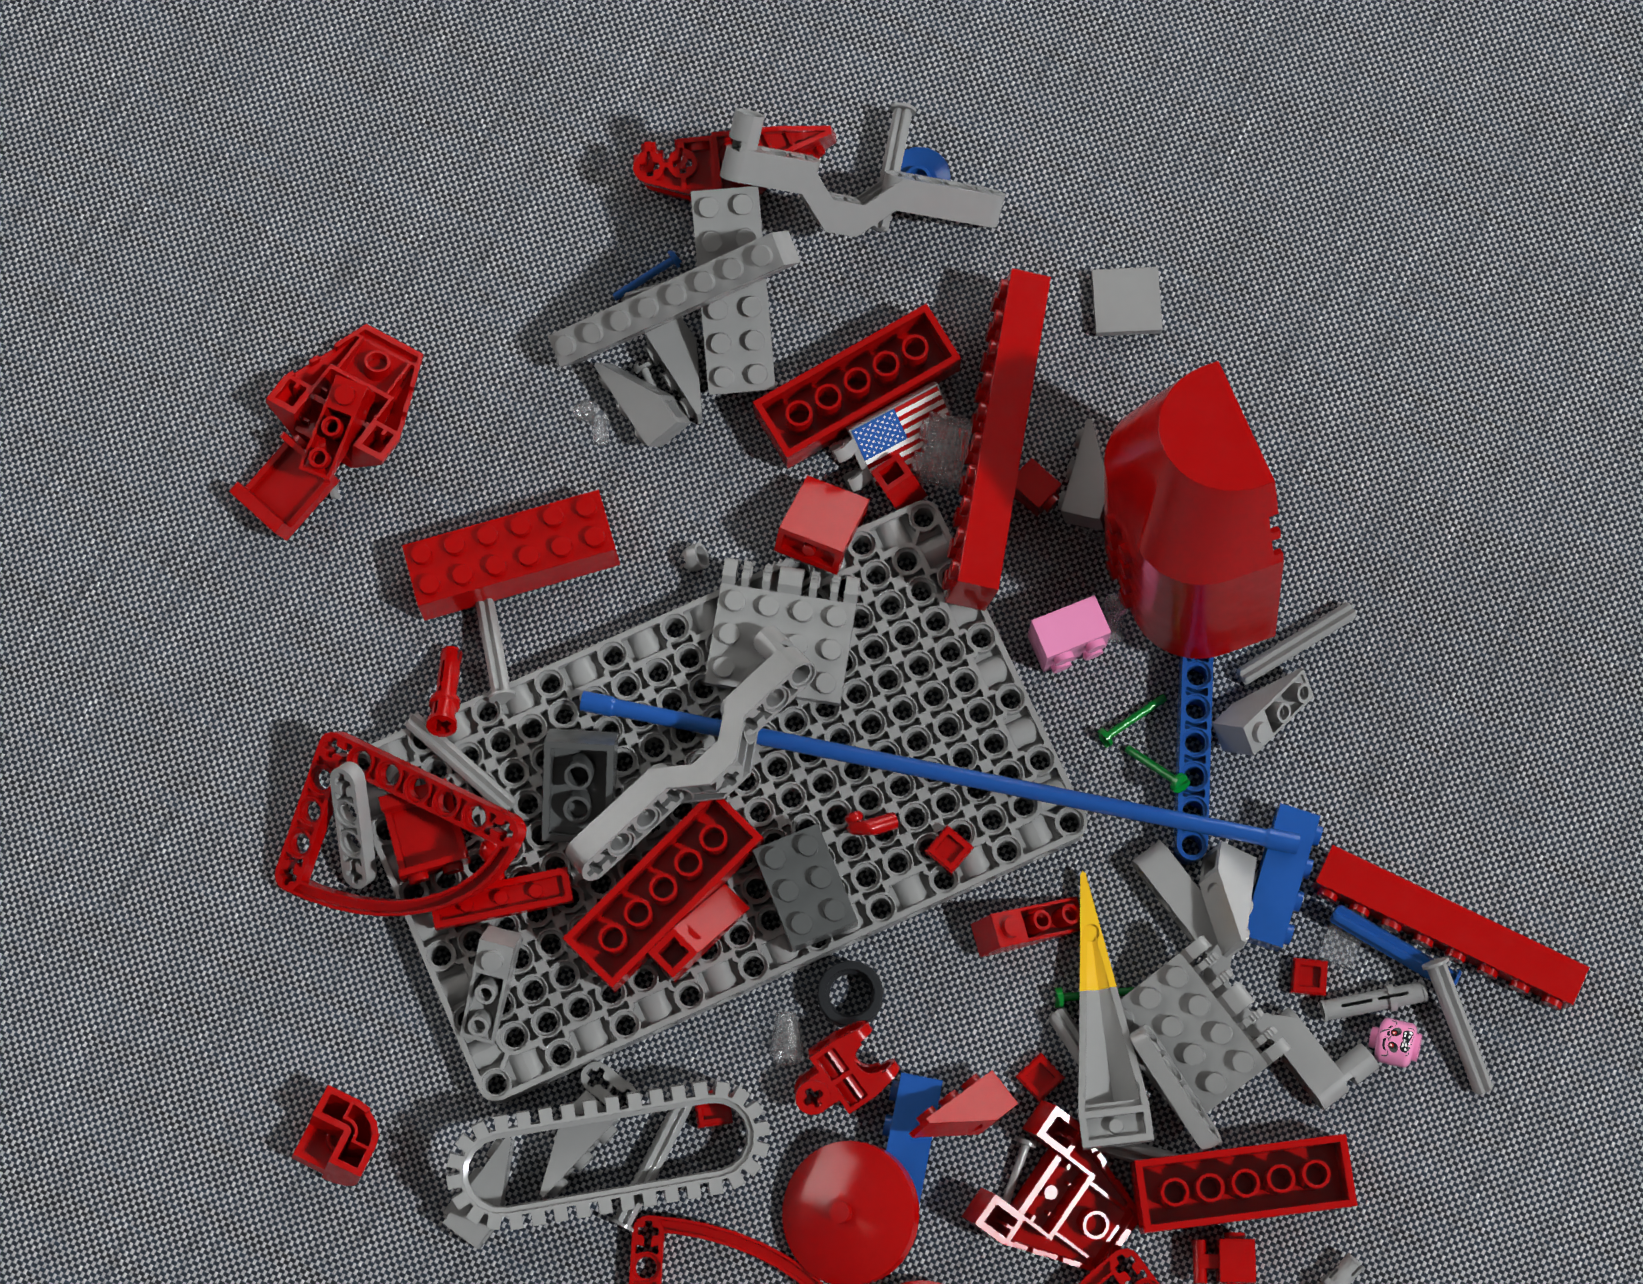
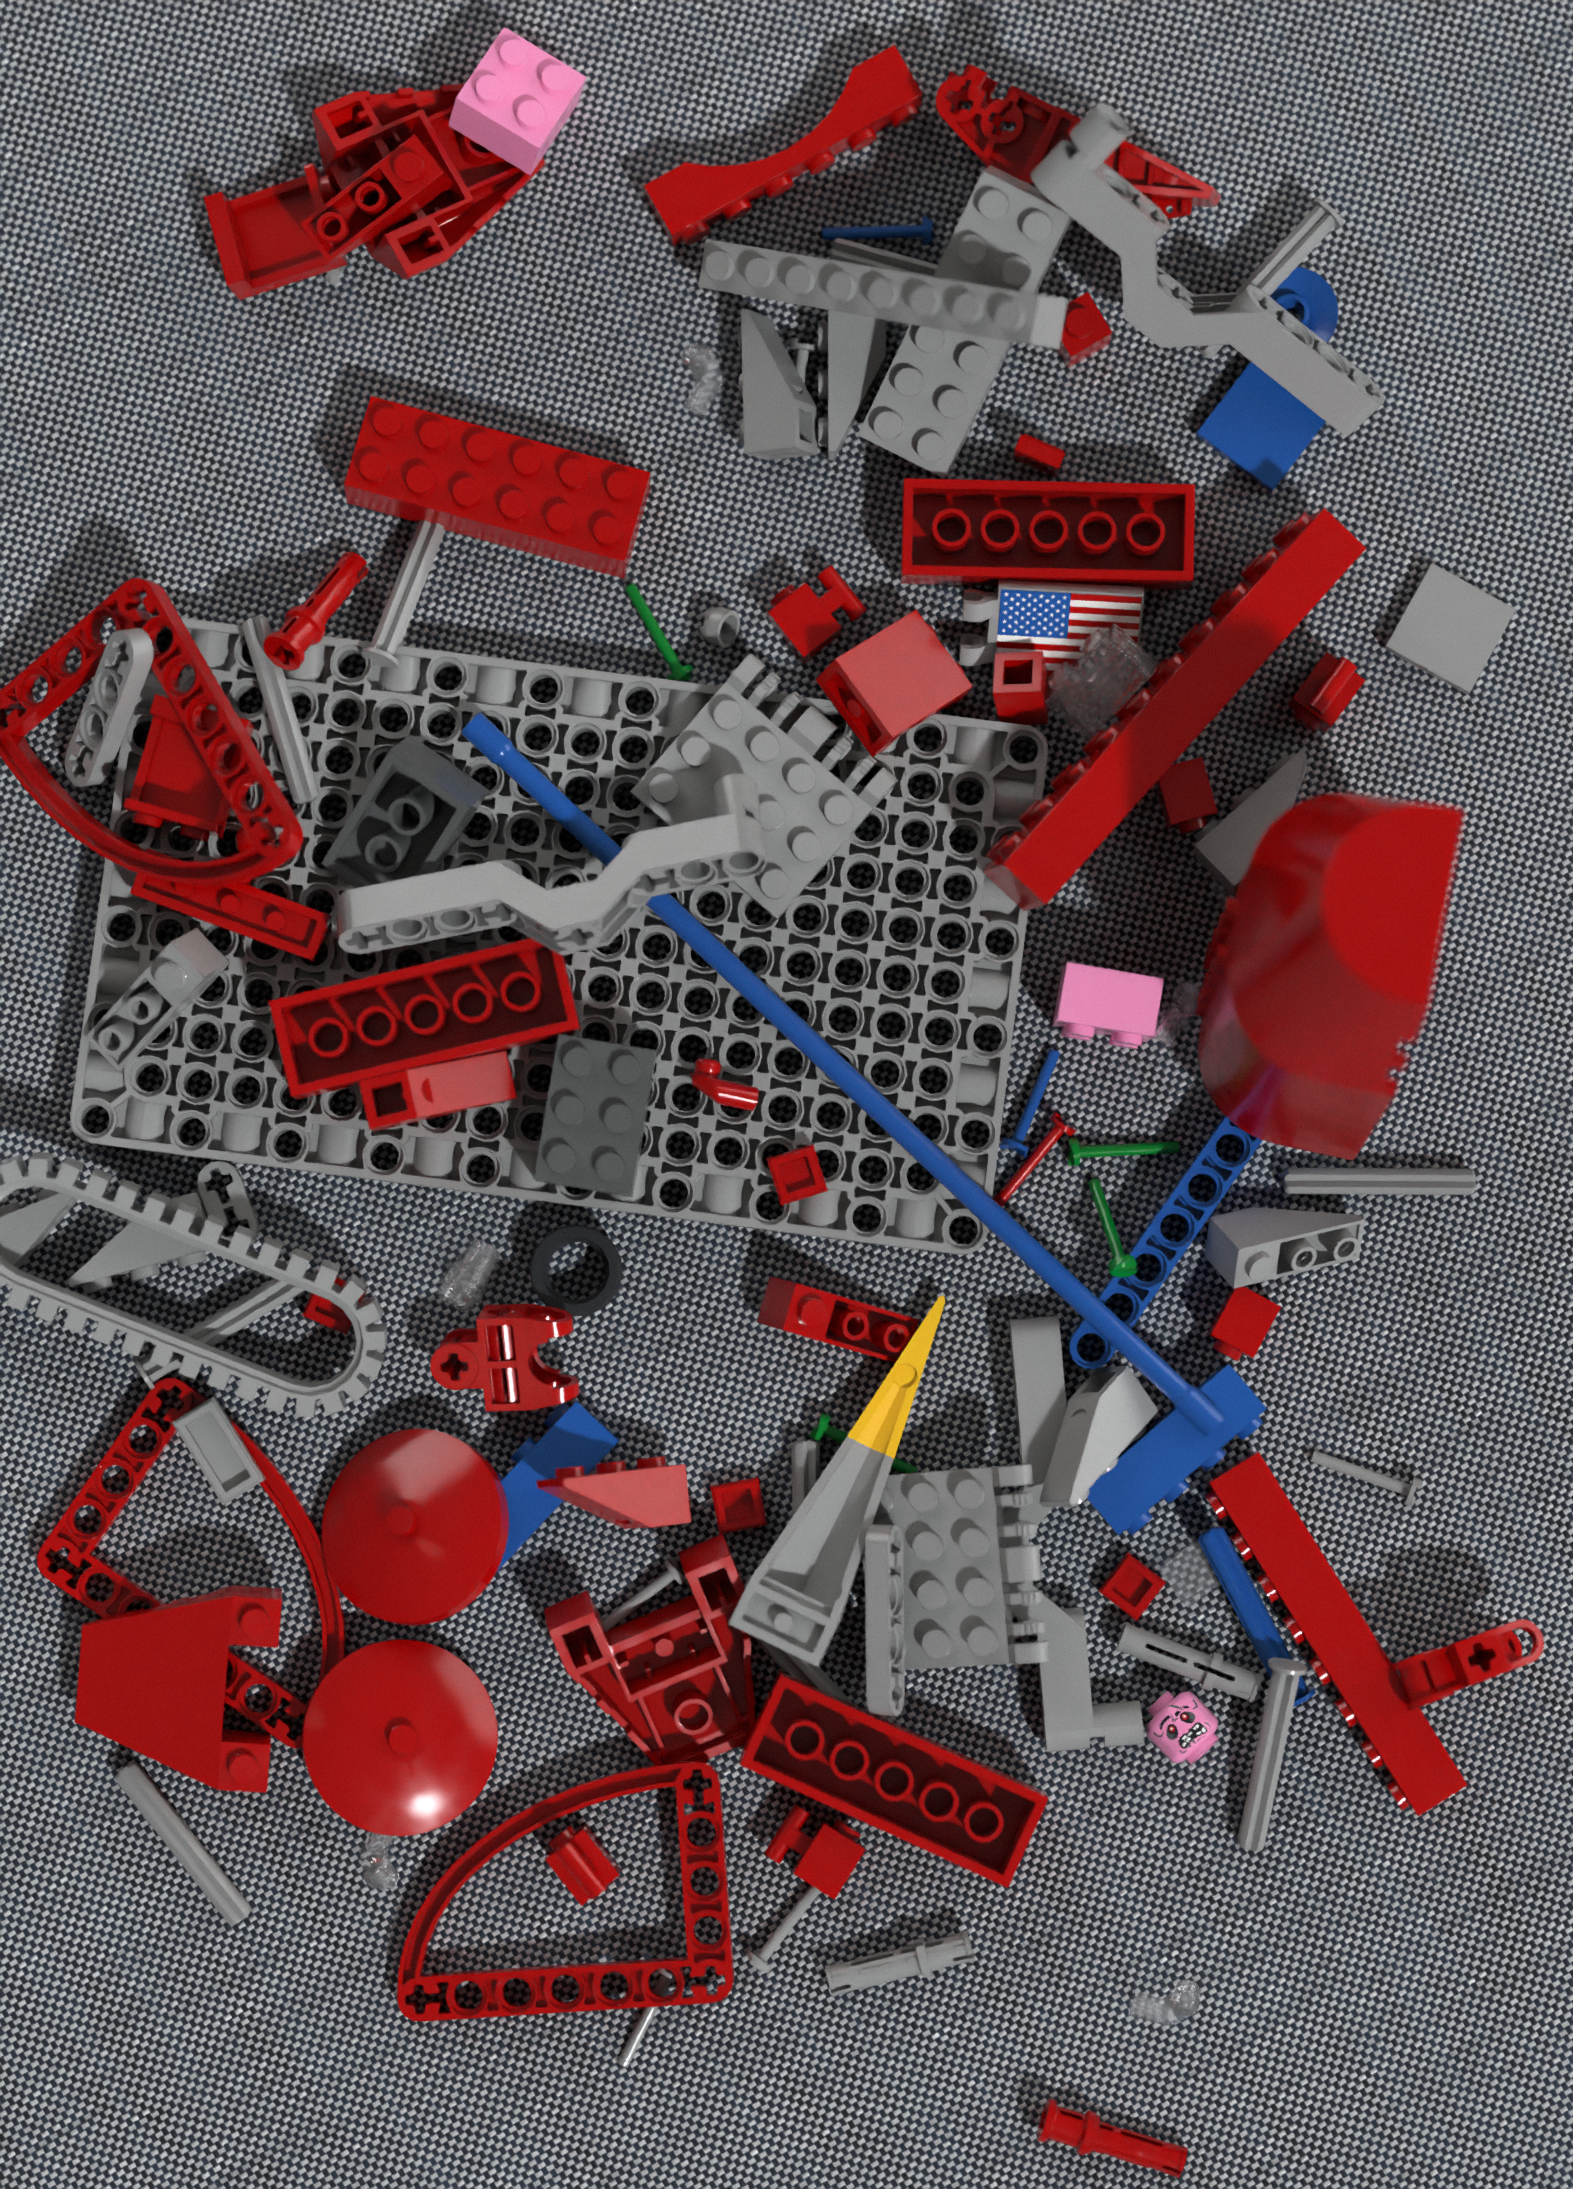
camera: 30 degrees right, 10 degrees up
none -> light grey tile [172,1397,266,1505]
none -> bright pink brick [448,27,587,175]
none -> green piece [625,583,694,682]
none -> red arch [644,44,923,246]
none -> red brick [768,565,868,664]
none -> red piece [993,1112,1077,1207]
none -> blue piece [999,1049,1061,1157]
none -> red tile [1012,434,1065,477]
none -> red brick [1056,292,1112,369]
none -> clear arm [1128,1980,1201,2026]
none -> blue tile [1195,362,1326,493]
none -> red brick [1206,1286,1281,1362]
none -> red brick [1287,652,1366,732]
none -> light grey piece [1311,1450,1422,1507]
none -> red piece [1391,1619,1544,1711]

